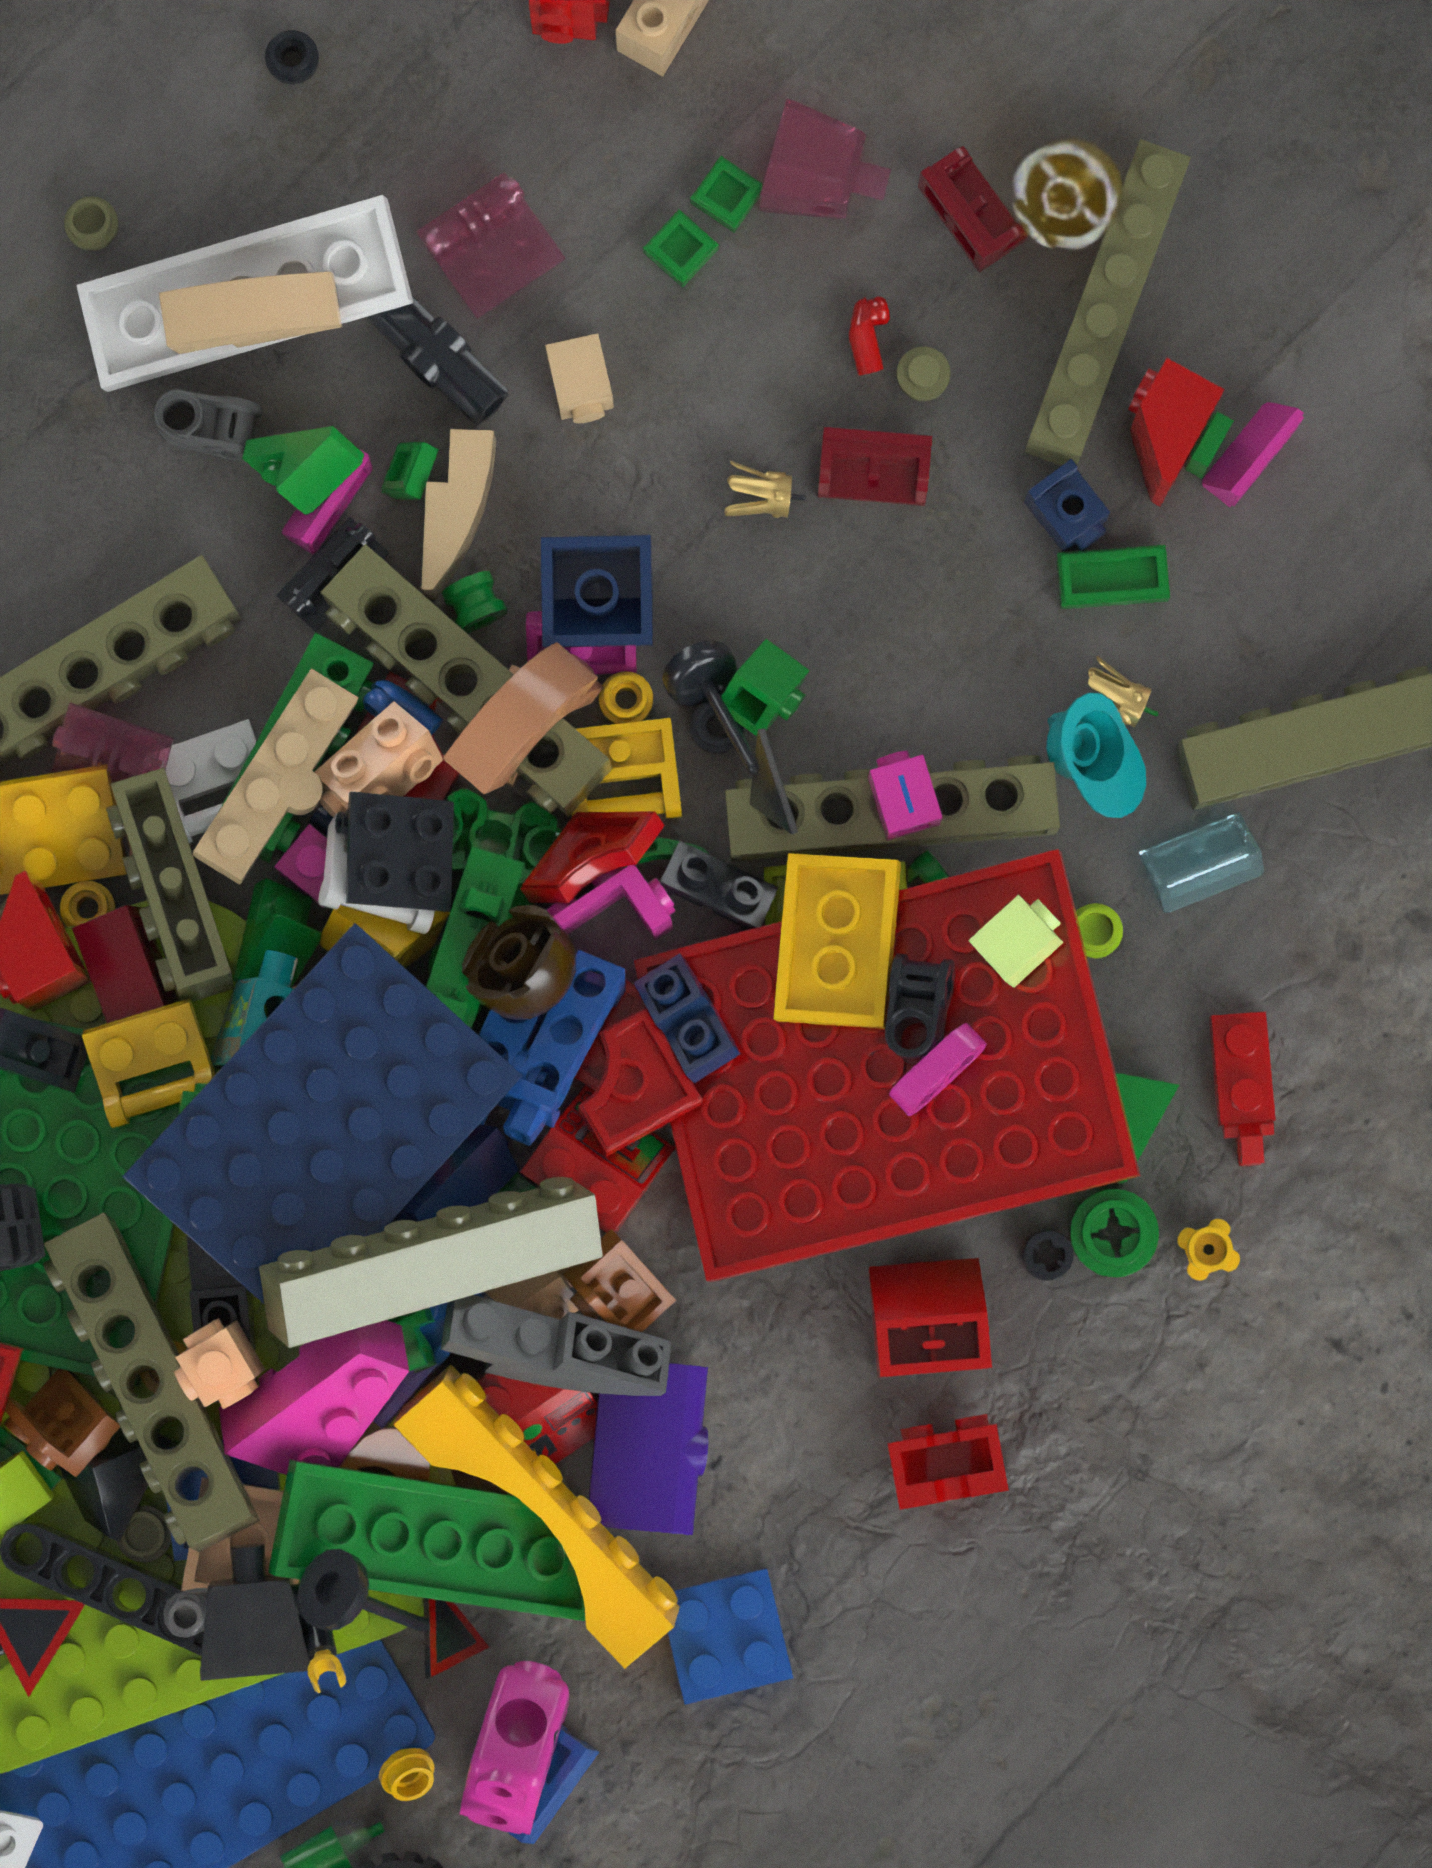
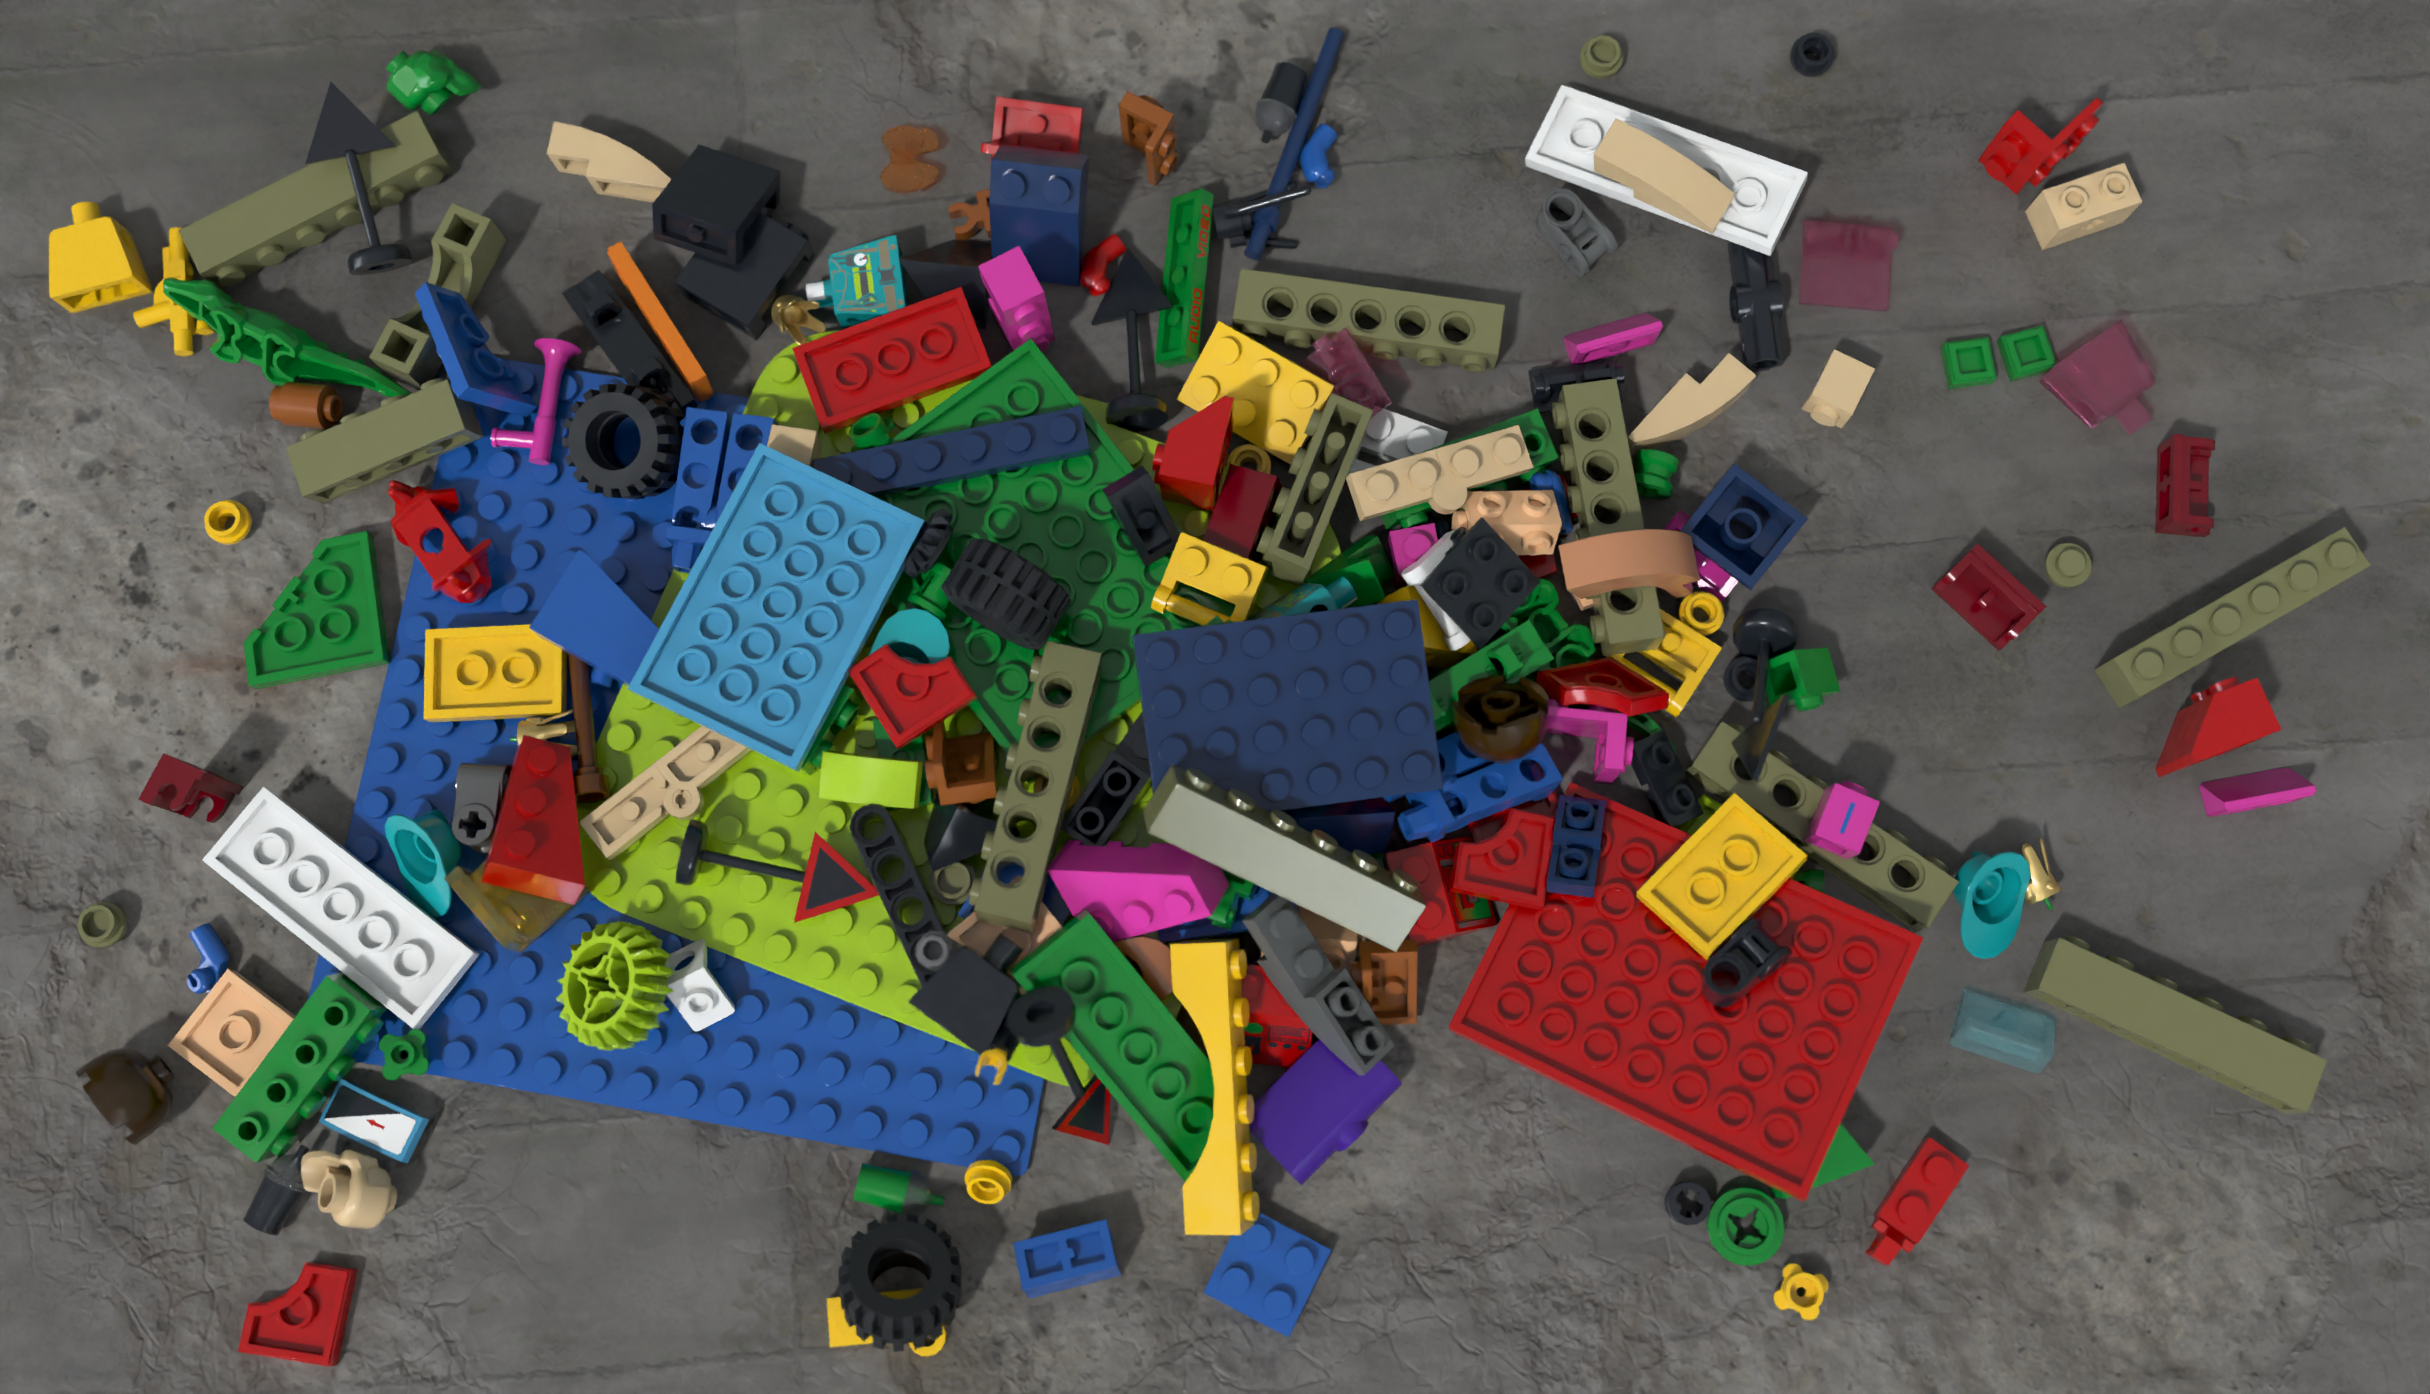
camera: 45 degrees right, 5 degrees down
light nougat brick [174,1318,265,1409] -> none
green slope [242,426,364,515] -> none
green tile [381,442,439,500] -> none
dark pink piece [460,1661,570,1835] -> none
pearl gold piece [724,460,806,518] -> none
red arm [848,296,890,375] -> none
red slope [868,1258,992,1378] -> none
red cylinder [887,1414,1009,1510] -> none
dark pink beam [889,1023,987,1116] -> none
yellowish green brick [968,894,1064,988] -> none
clear yellow cylinder [1013,138,1123,250] -> none
dark blue brick [1024,459,1110,552] -> none
green tile [1056,545,1170,609] -> none
lime plate [1076,903,1123,959] -> none
green tile [1184,411,1234,479] -> none

